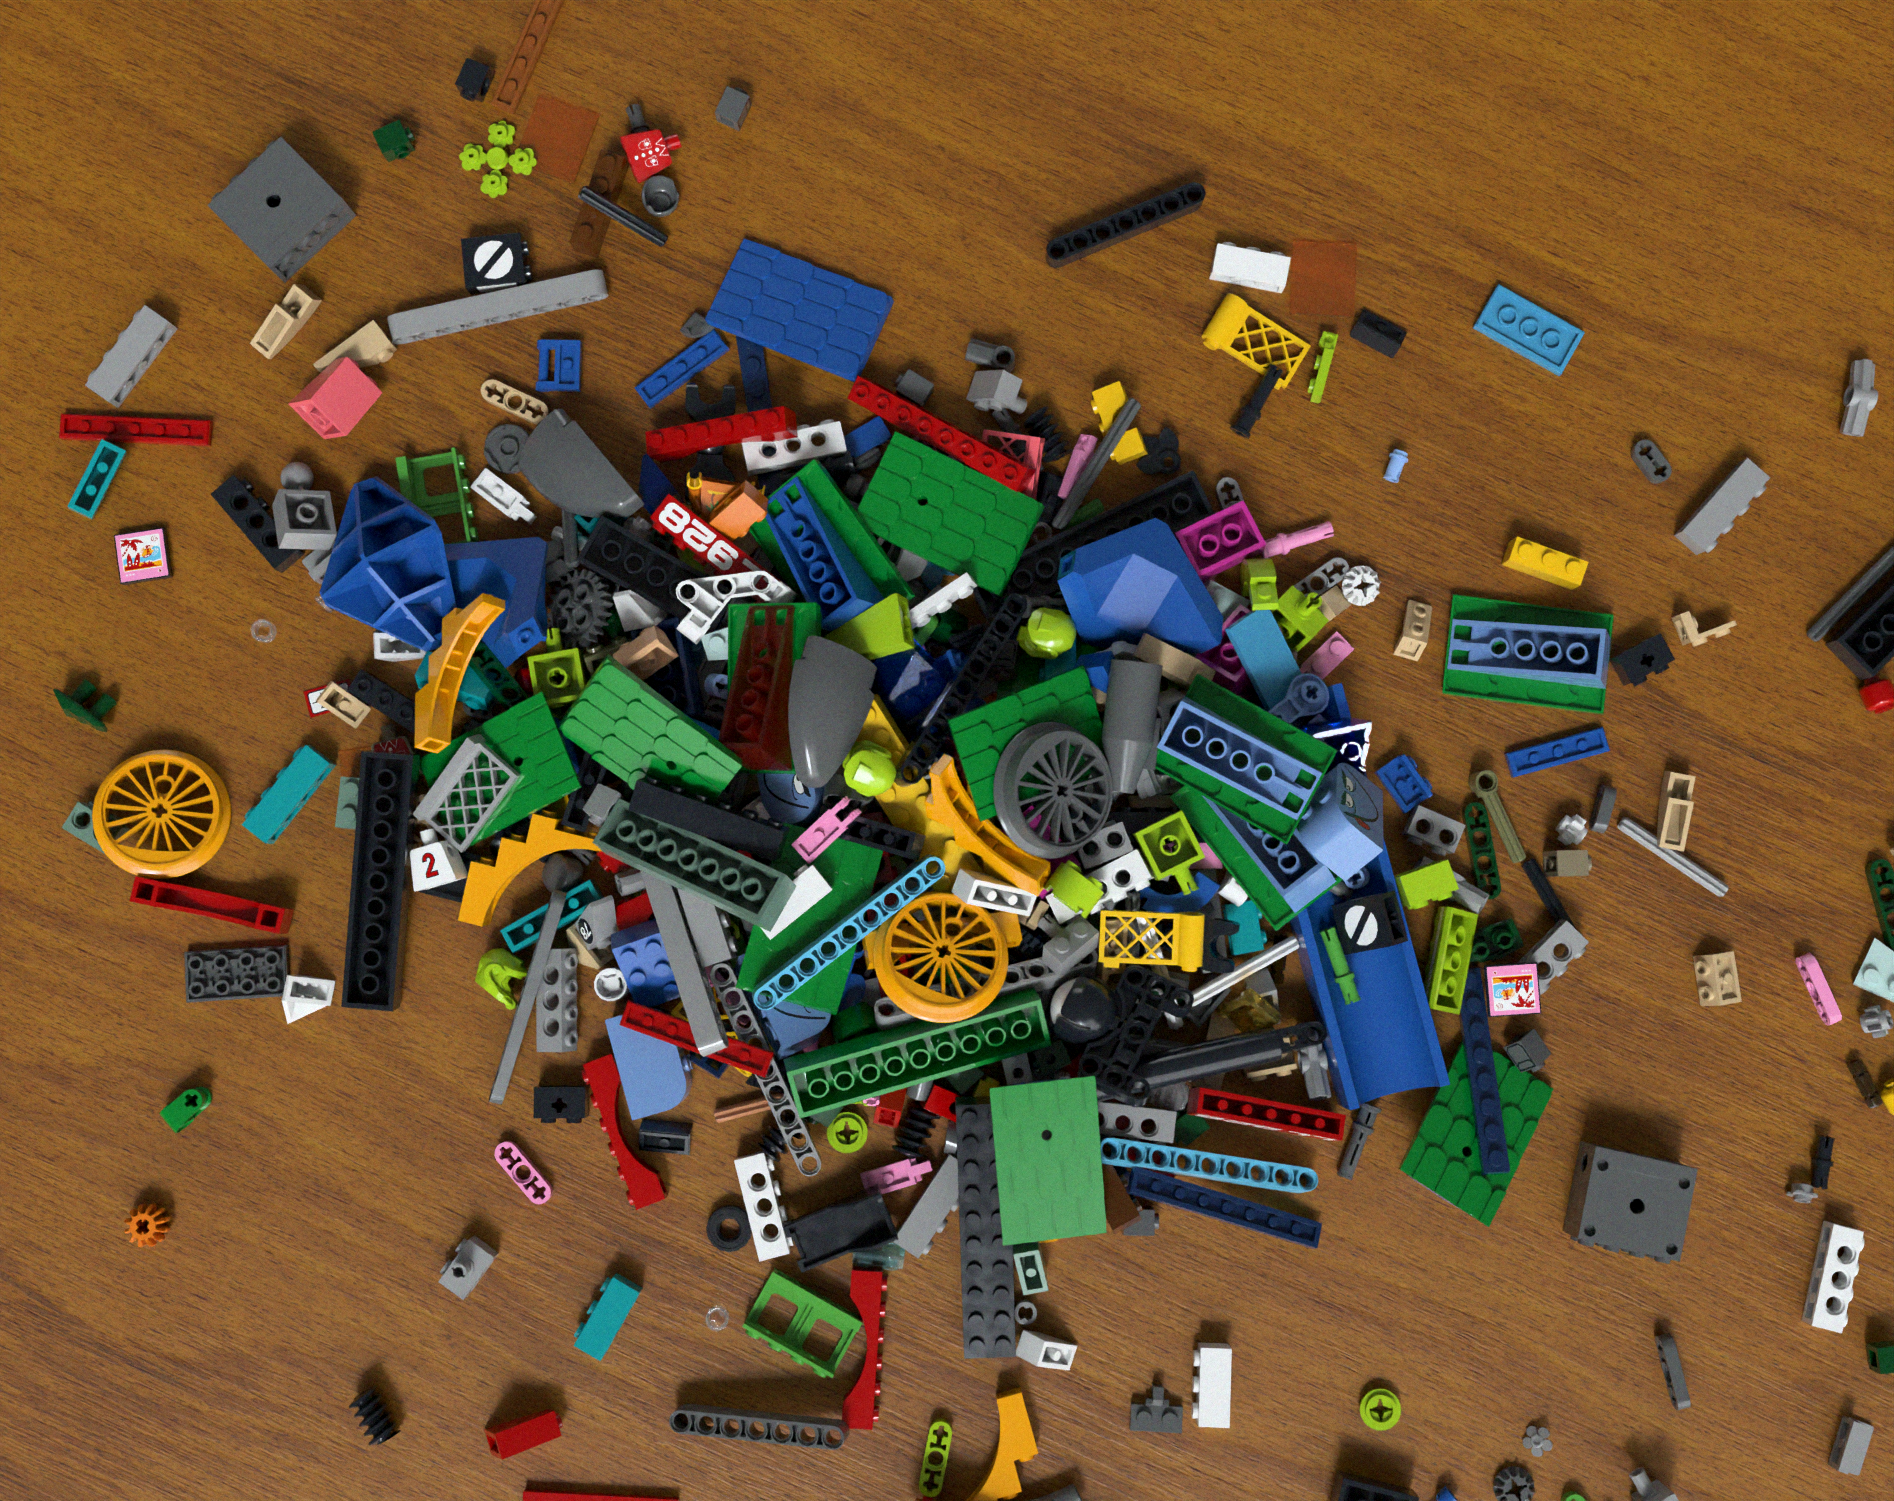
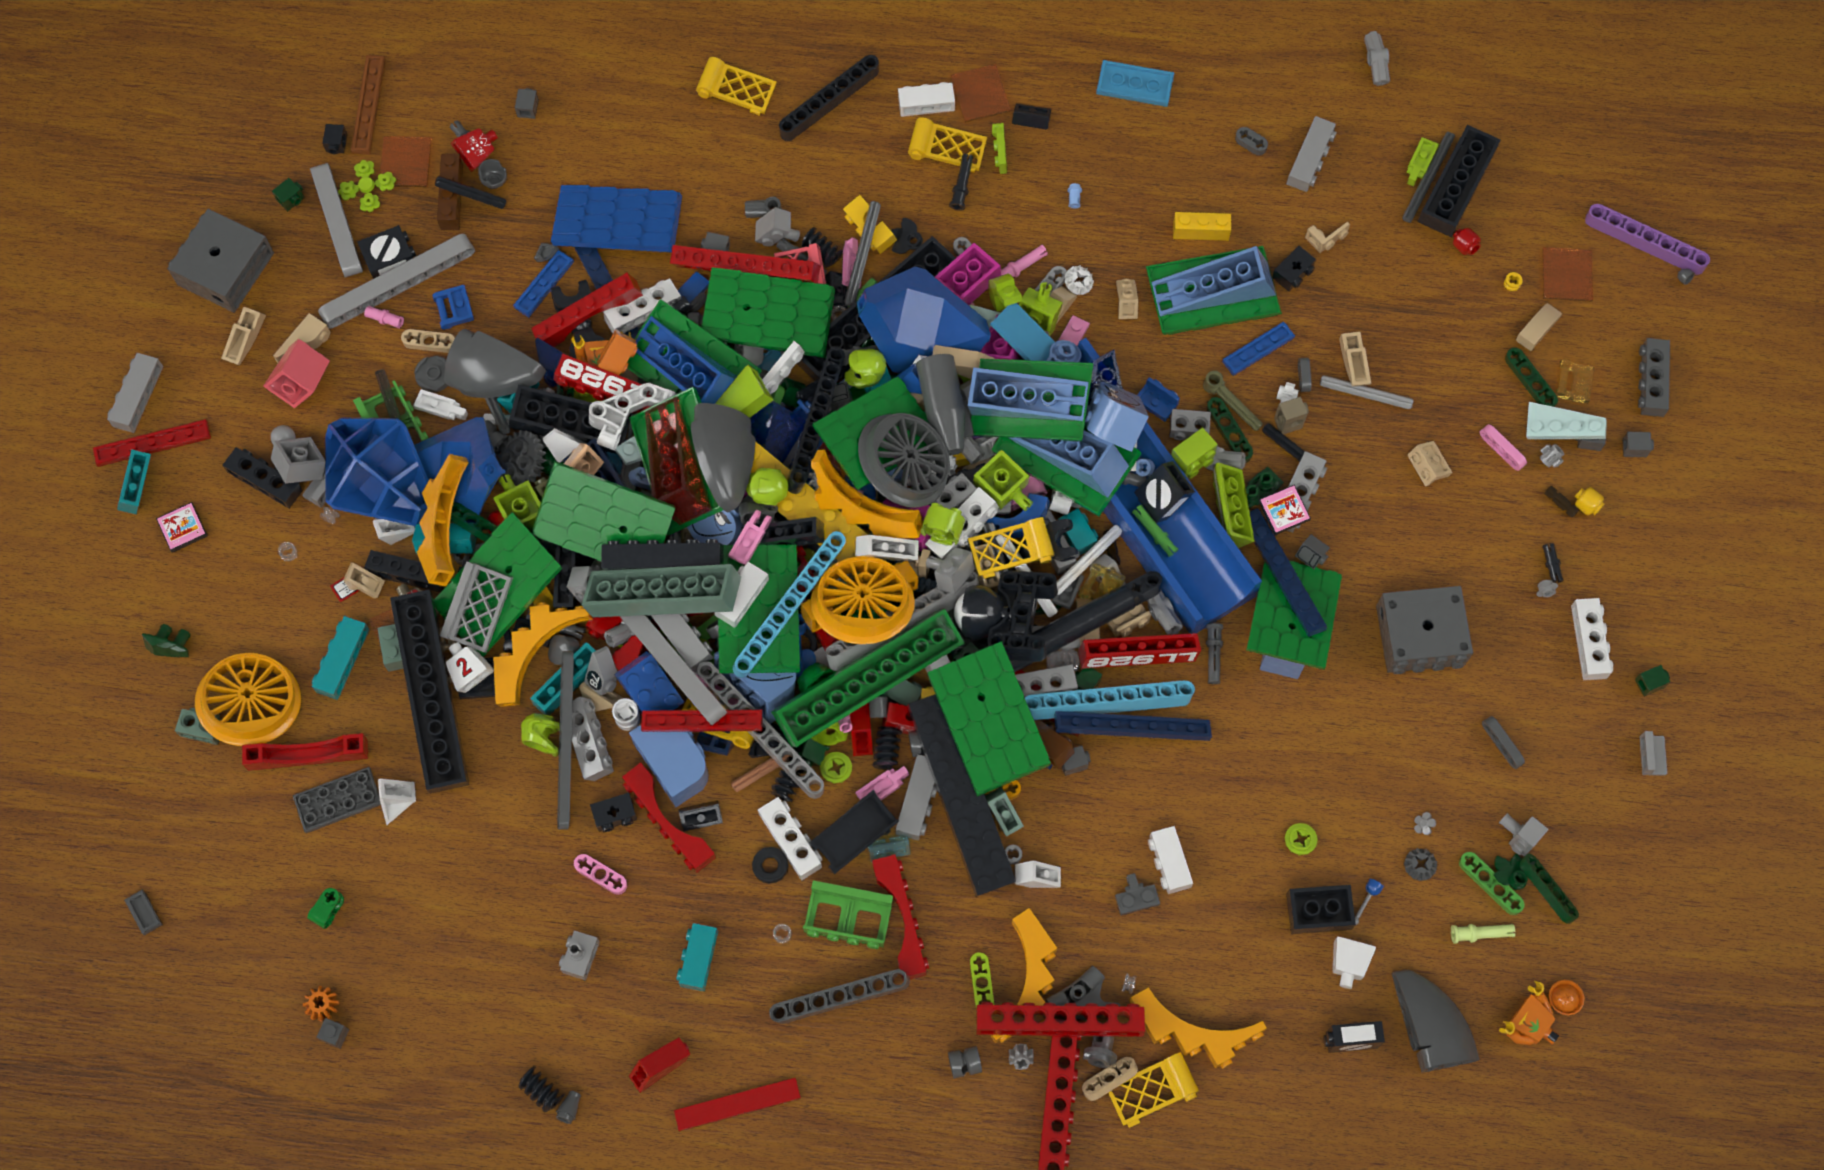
camera: 15 degrees left, 15 degrees down
none -> light grey beam [310,163,363,278]
none -> dark grey brick [316,1018,349,1049]
none -> bright pink pin [364,306,404,329]
none -> clear smoke axle [375,369,402,421]
none -> dark grey cone [556,1091,581,1124]
none -> yellow piece [696,57,777,116]
none -> lime hinge [1407,137,1439,186]

